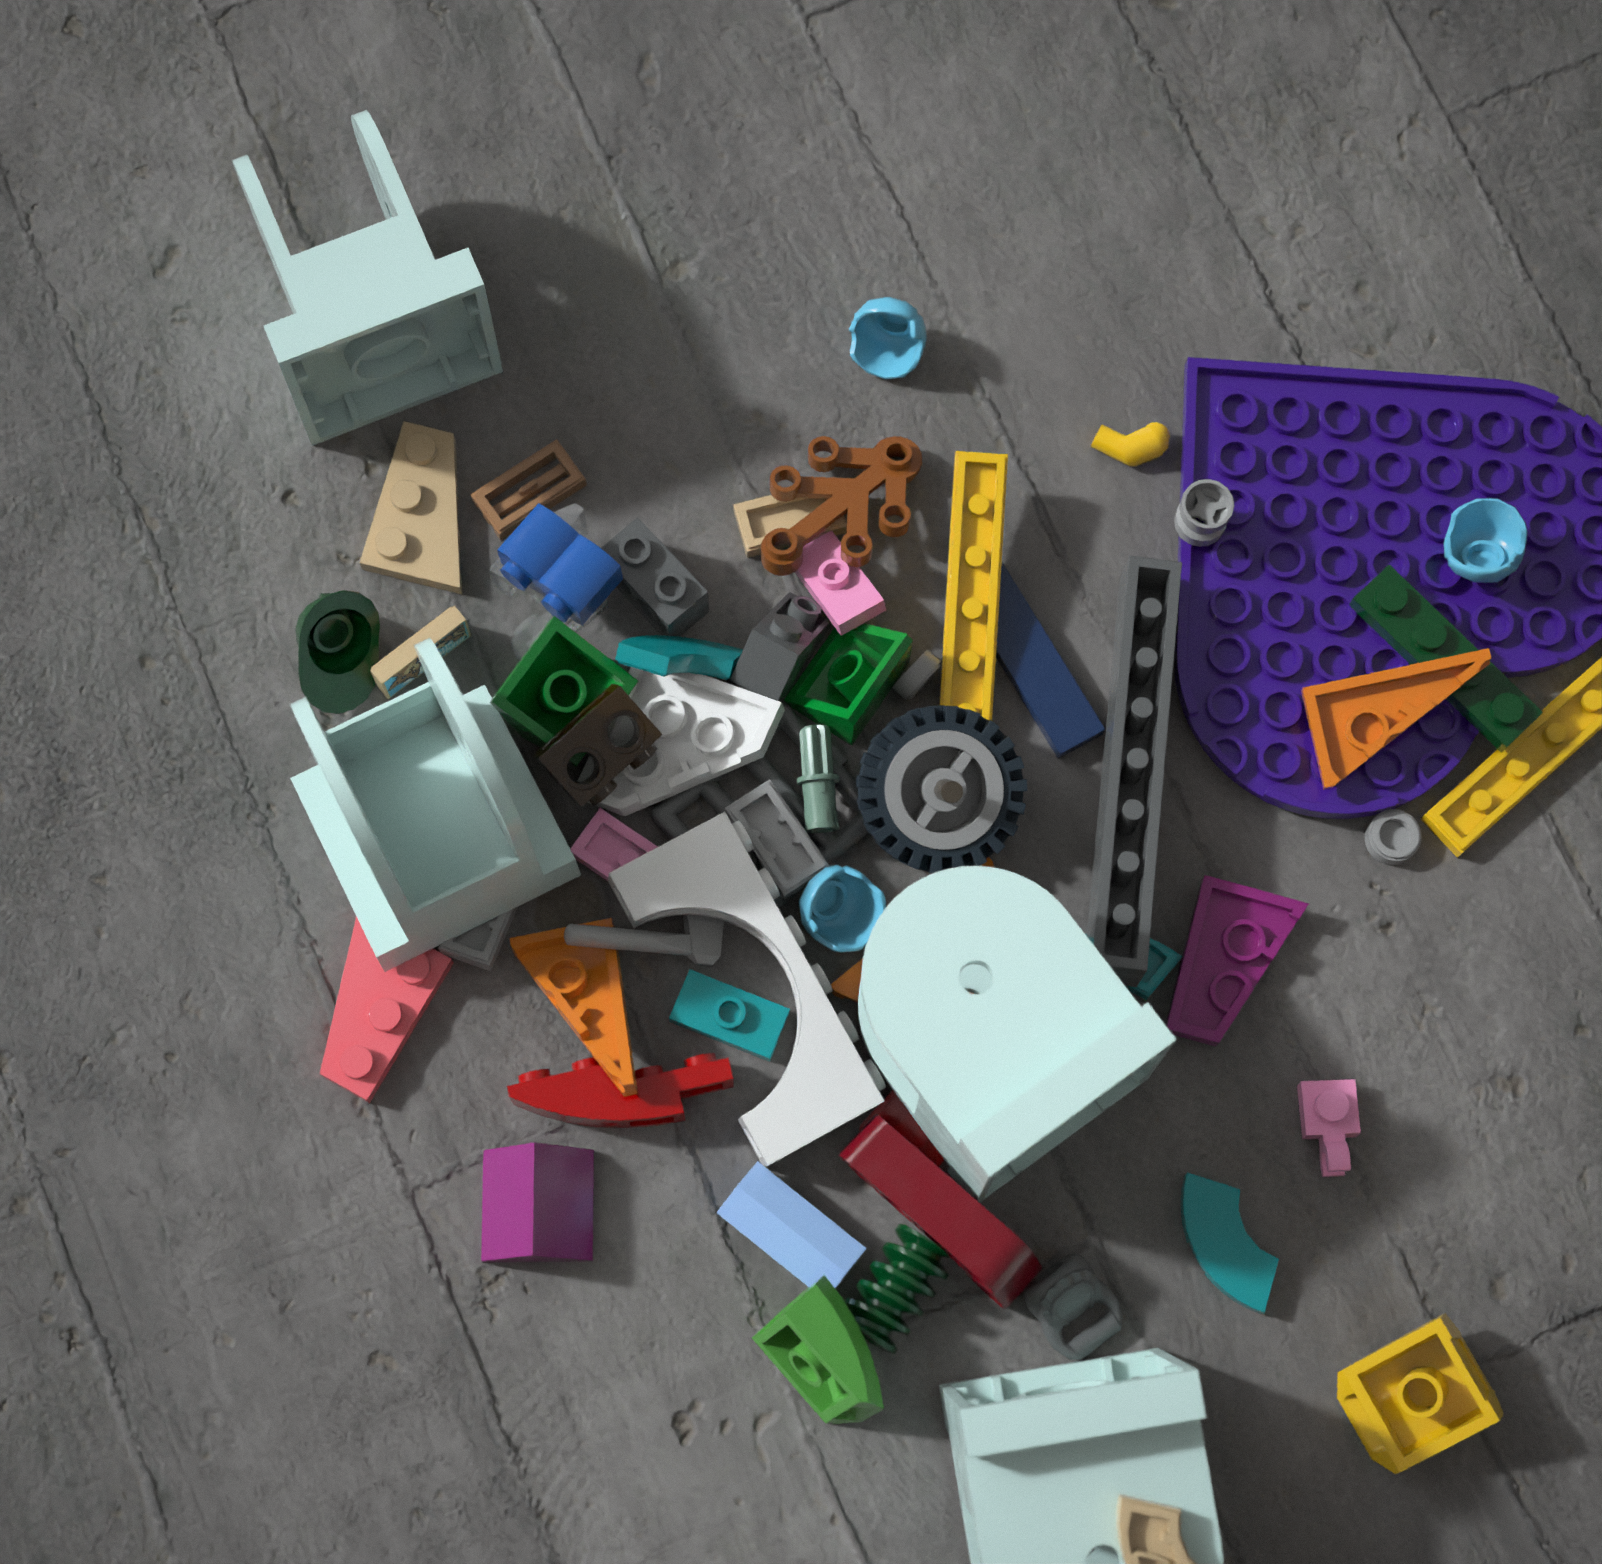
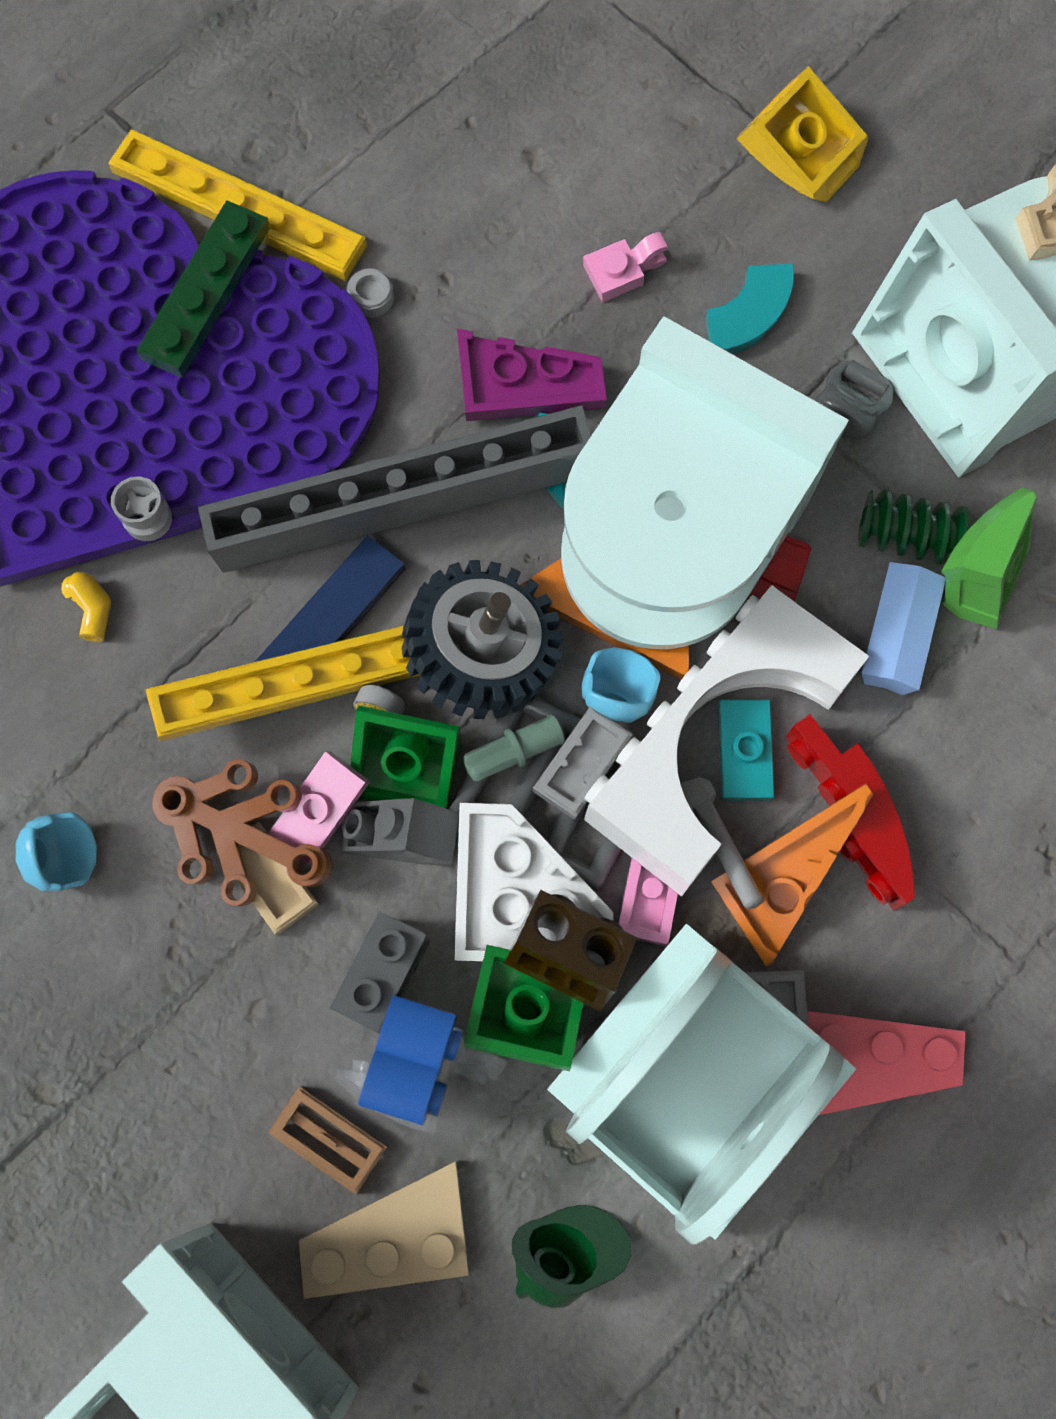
camera: 110 degrees left, 0 degrees up
tan tile [370,606,471,699] -> none
magenta slope [481,1142,594,1262] -> none
teal tile [615,635,743,680] -> none
dark red beam [839,1114,1043,1310] -> none
orange wing [1301,648,1492,790] -> none
medium azure hair [1444,498,1527,583] -> none

